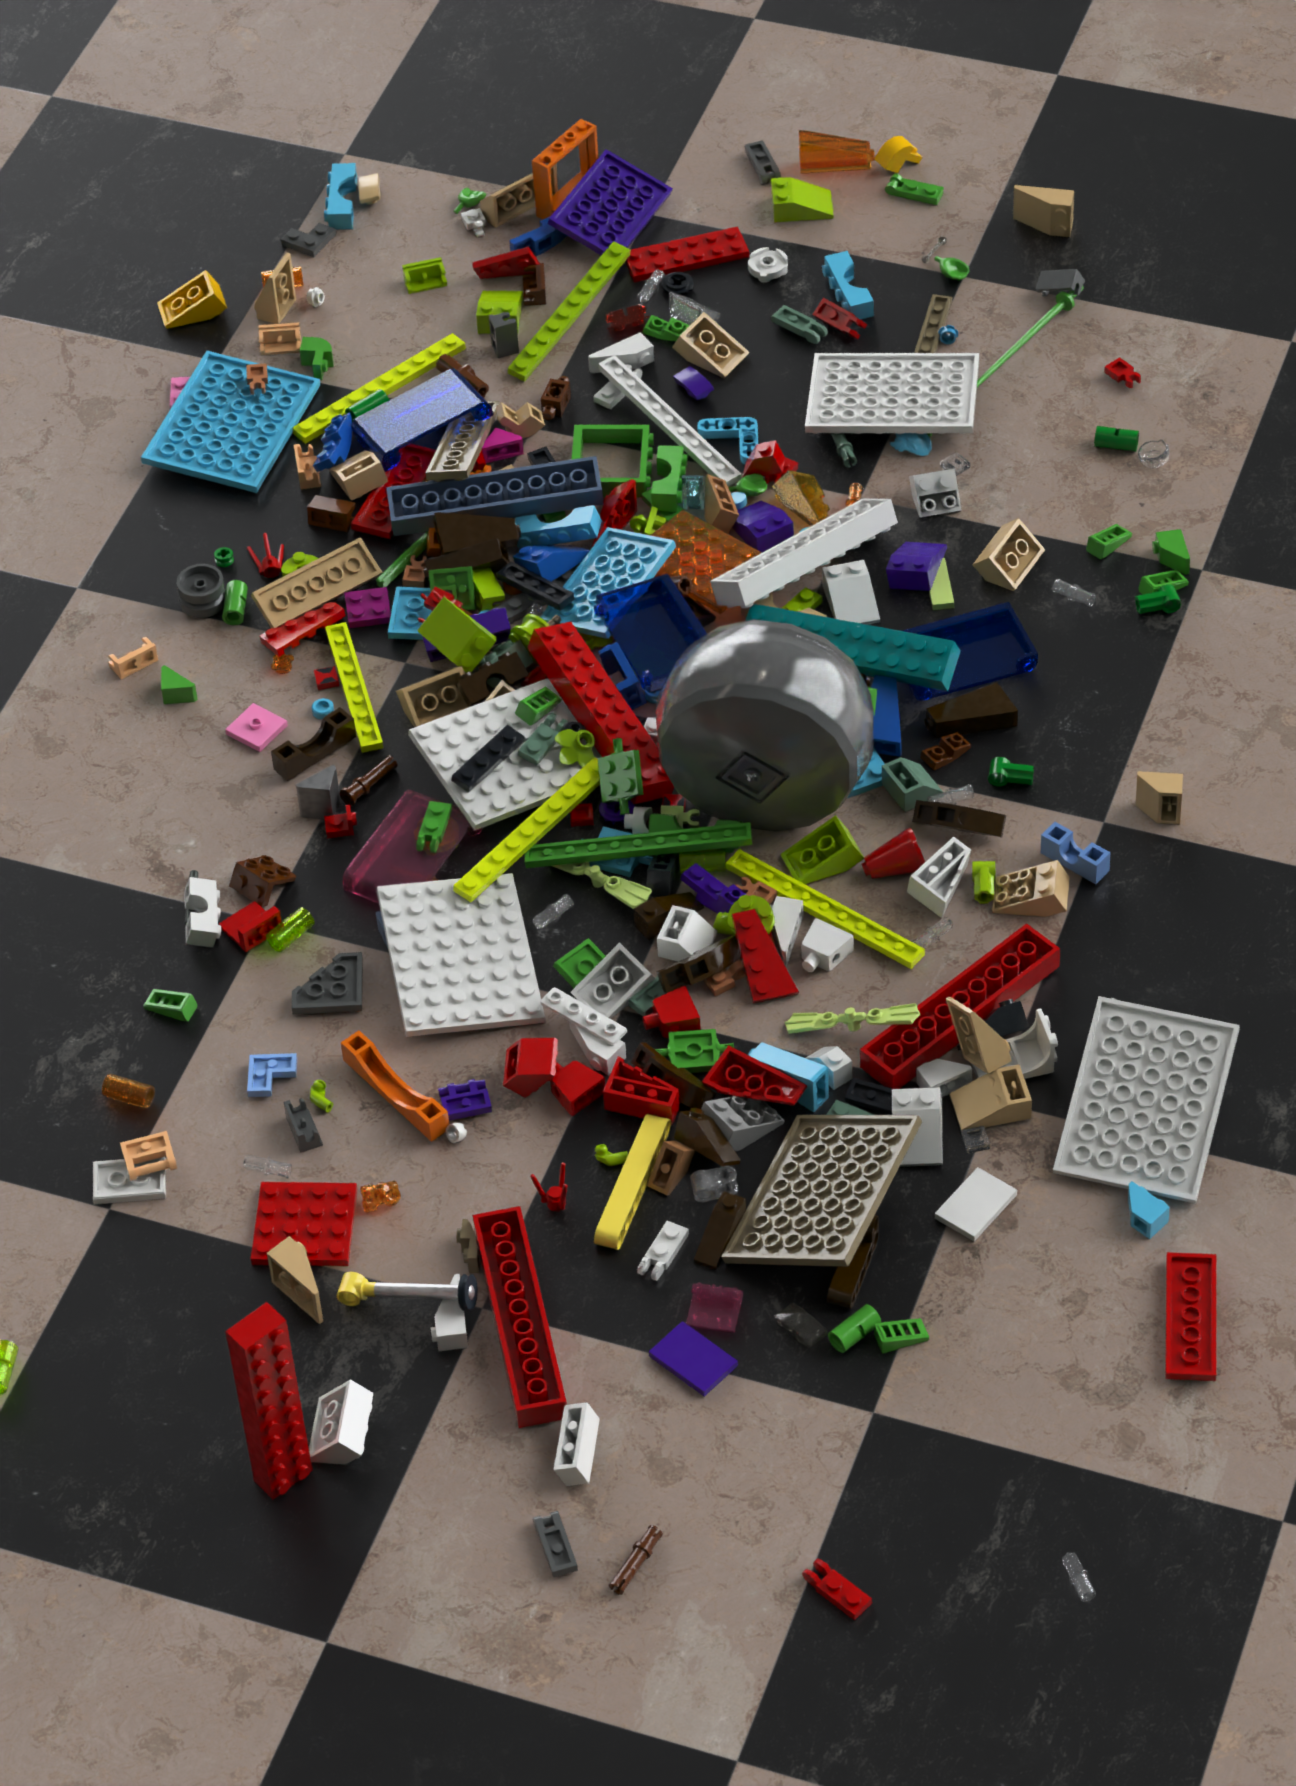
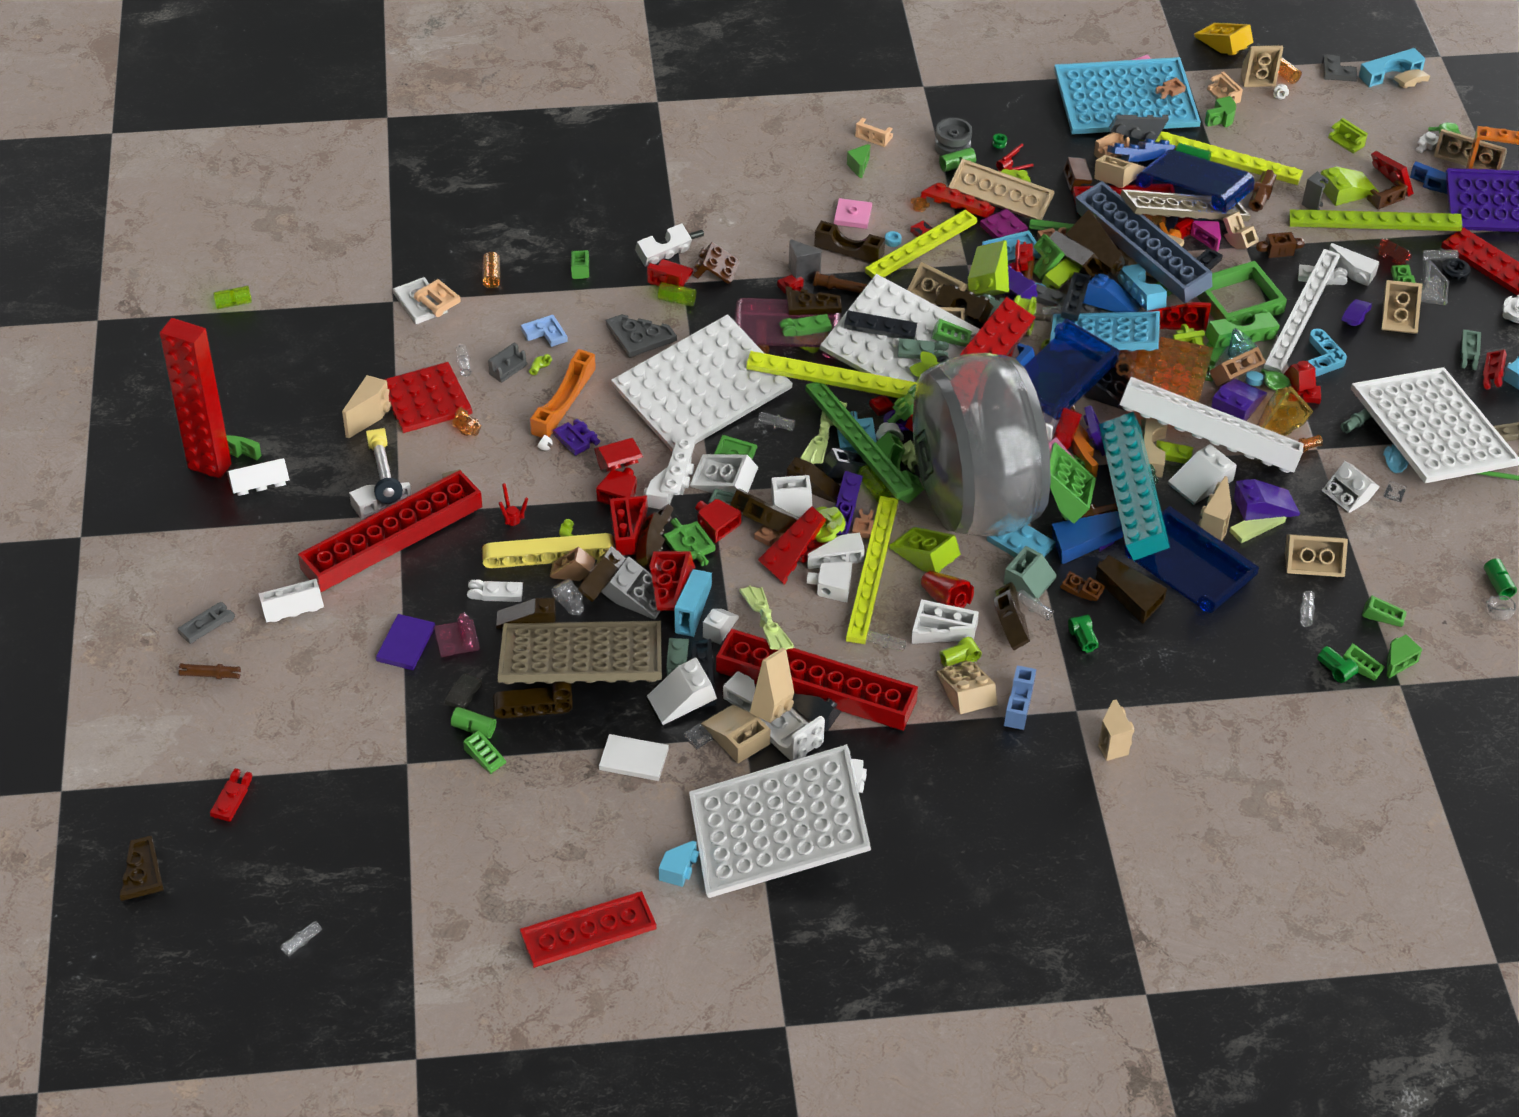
camera: 60 degrees right, 0 degrees up
none -> dark brown wing [120,836,164,901]
none -> dark brown wing [786,286,842,315]
none -> dark grey wing [1109,115,1169,141]
none -> tan slope [1197,476,1232,546]

